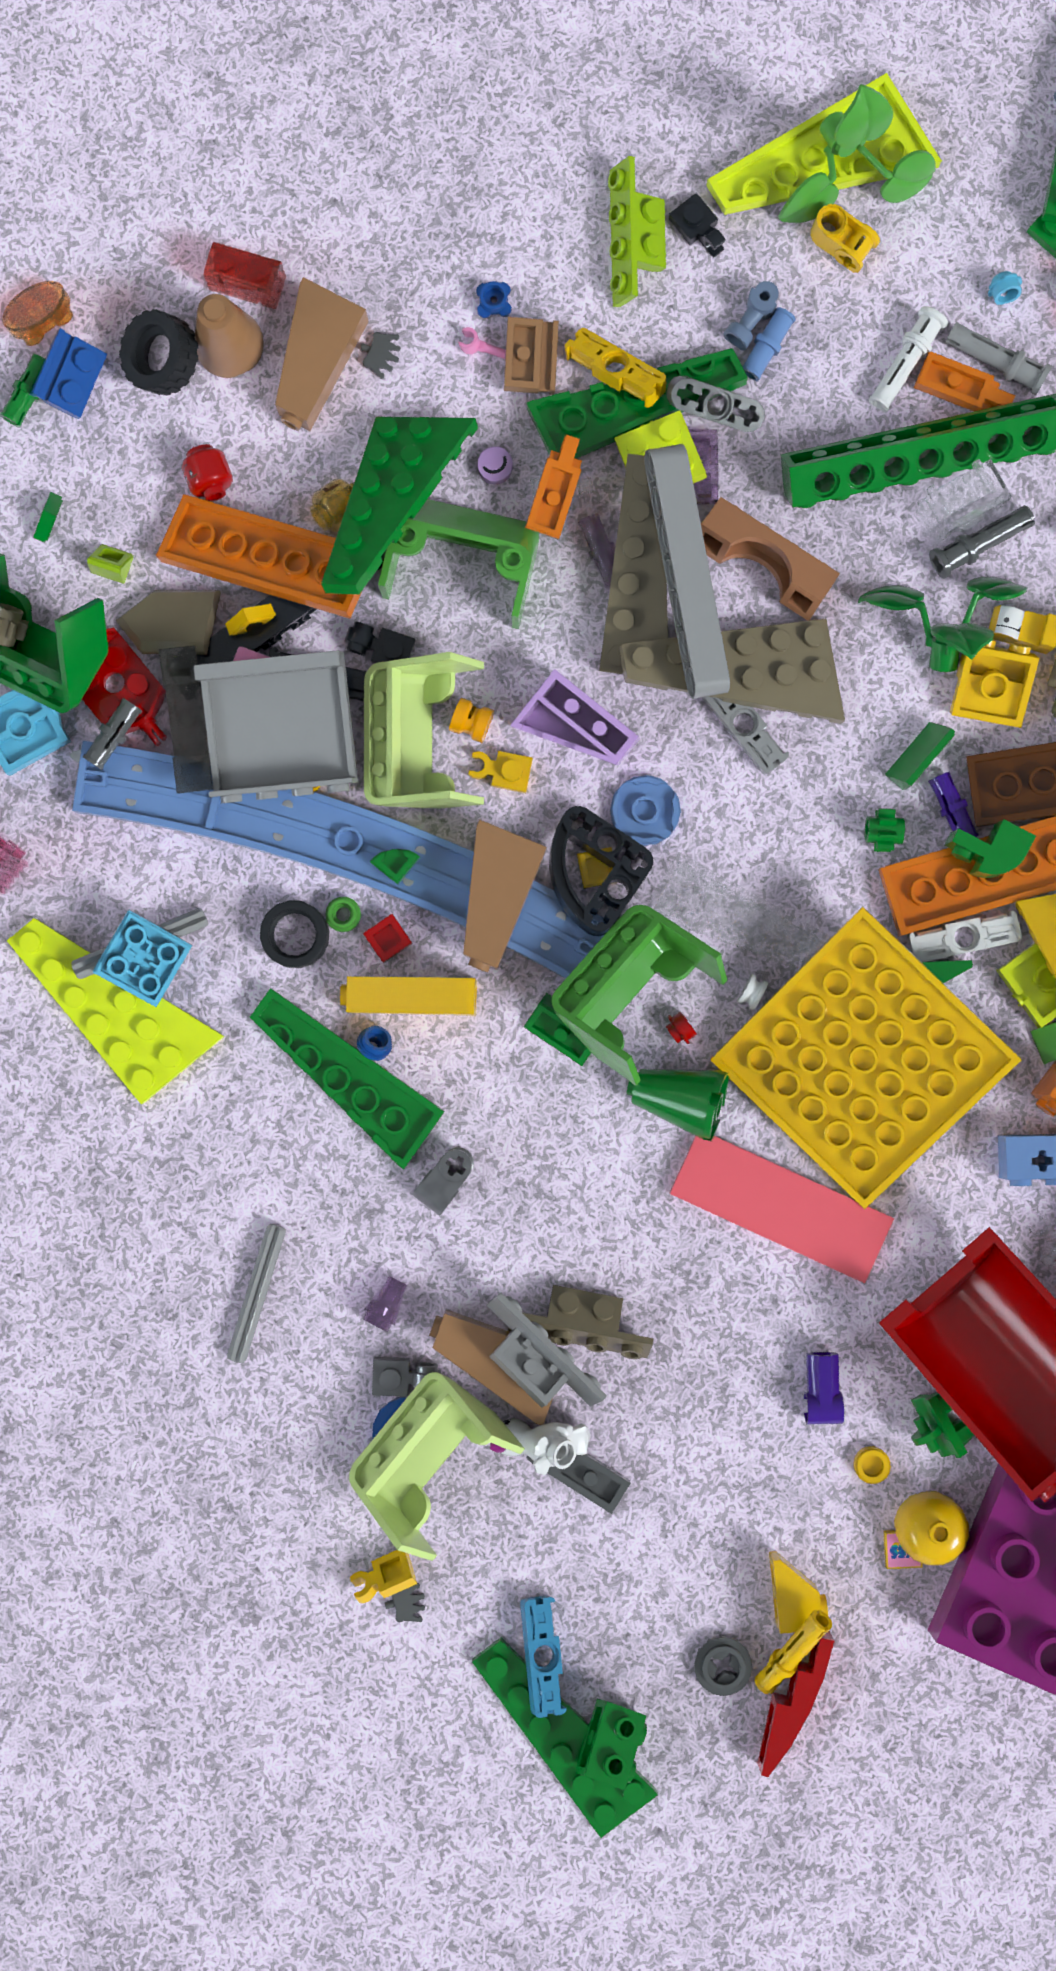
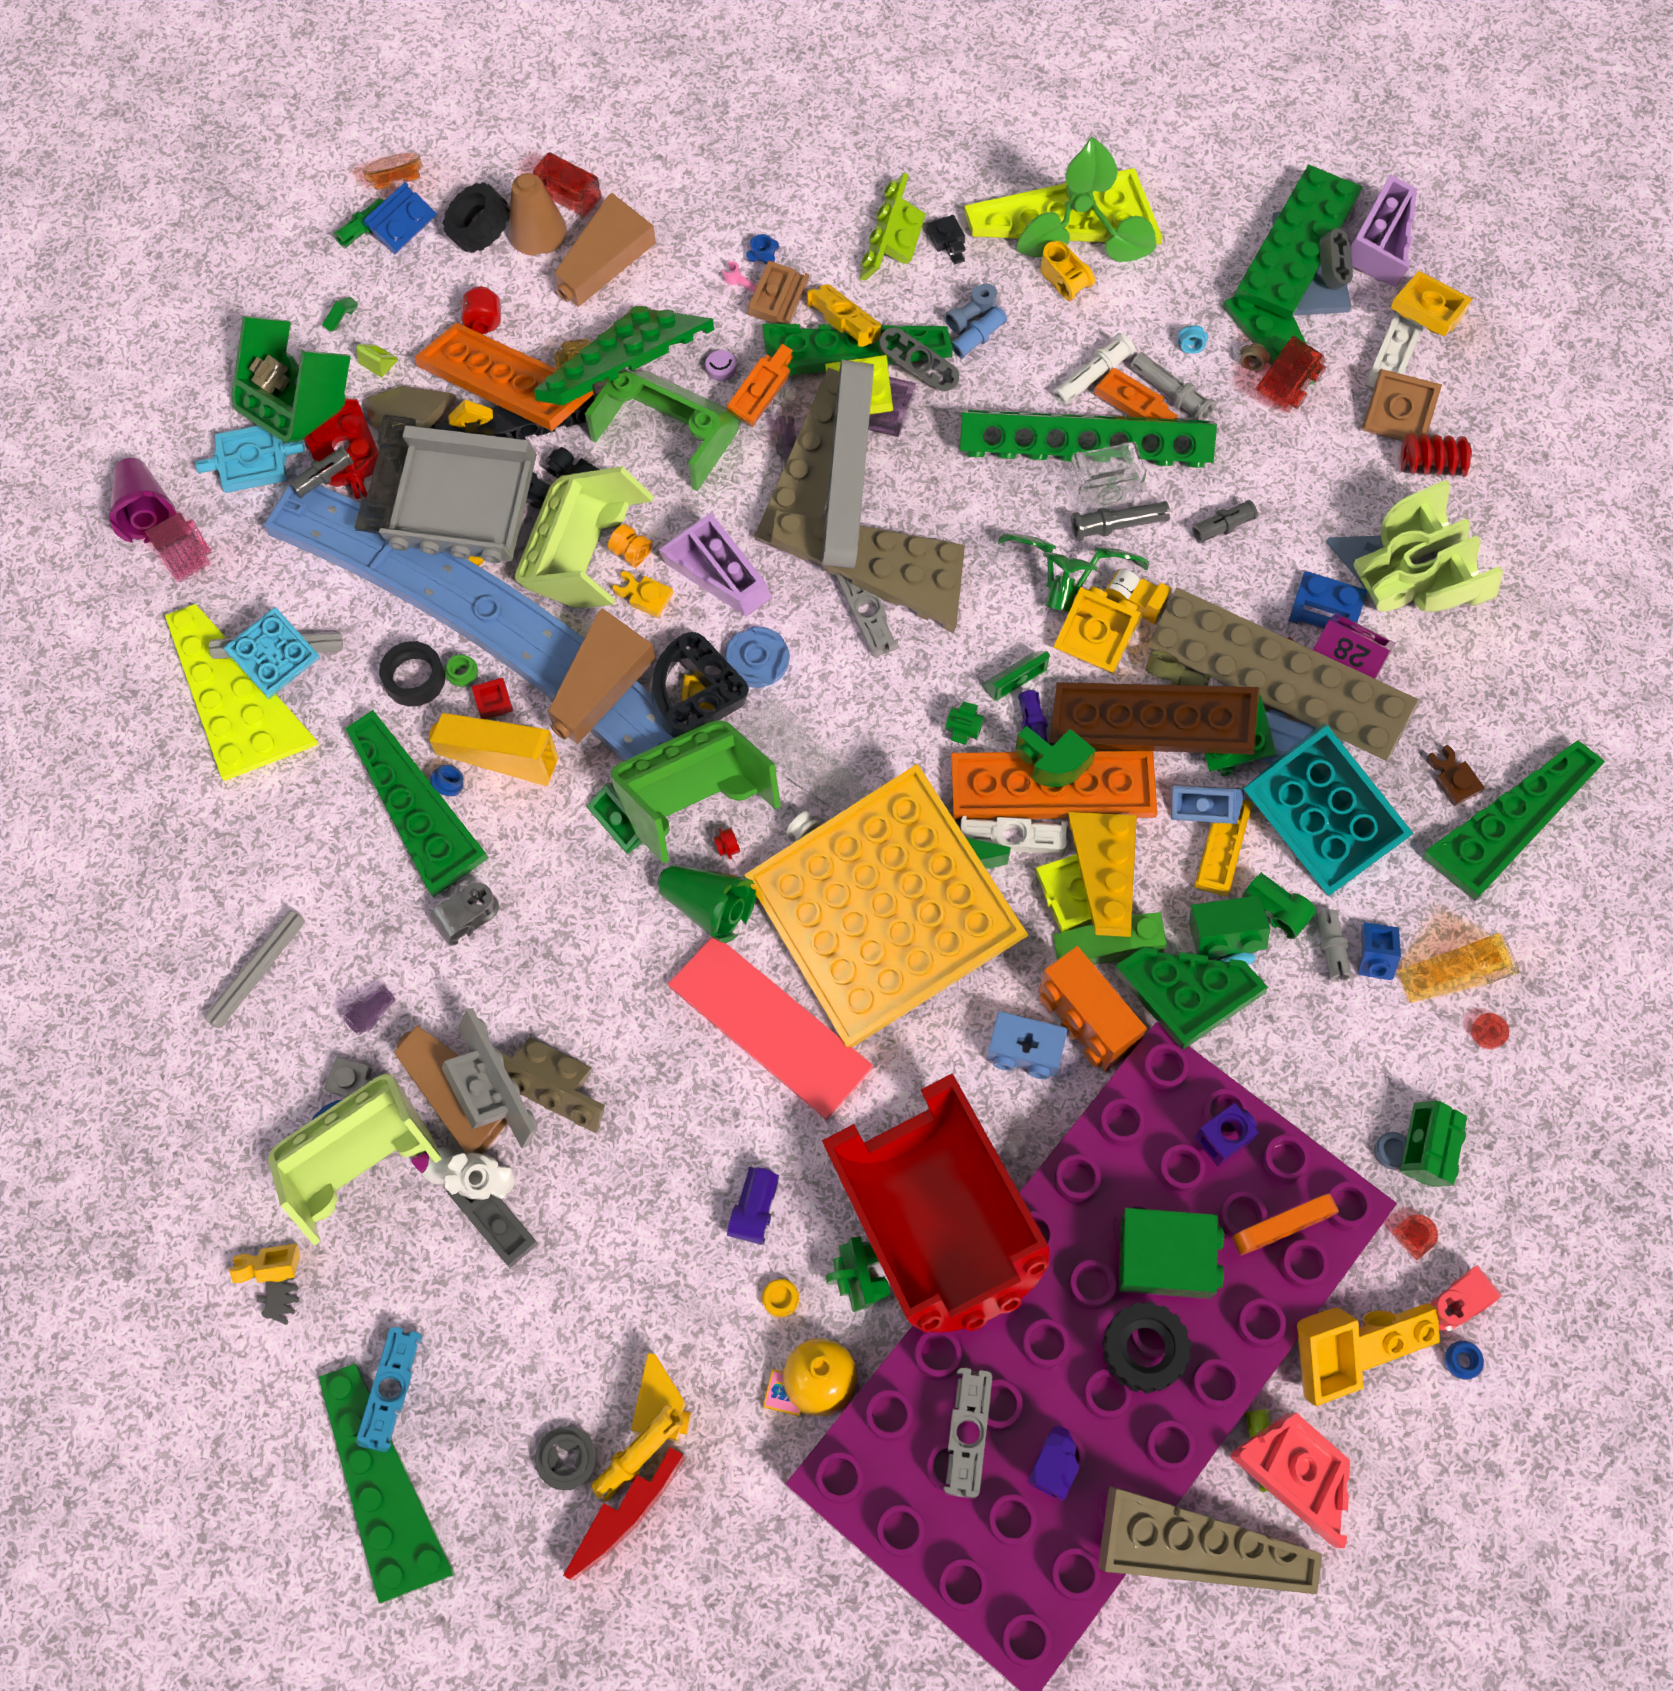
camera: 15 degrees right, 20 degrees down
dark grey piece [360,332,401,379] -> none
green tile [369,849,421,885] -> none
green brick [575,1698,647,1791] -> none
nougat arch [701,497,840,621] -> none

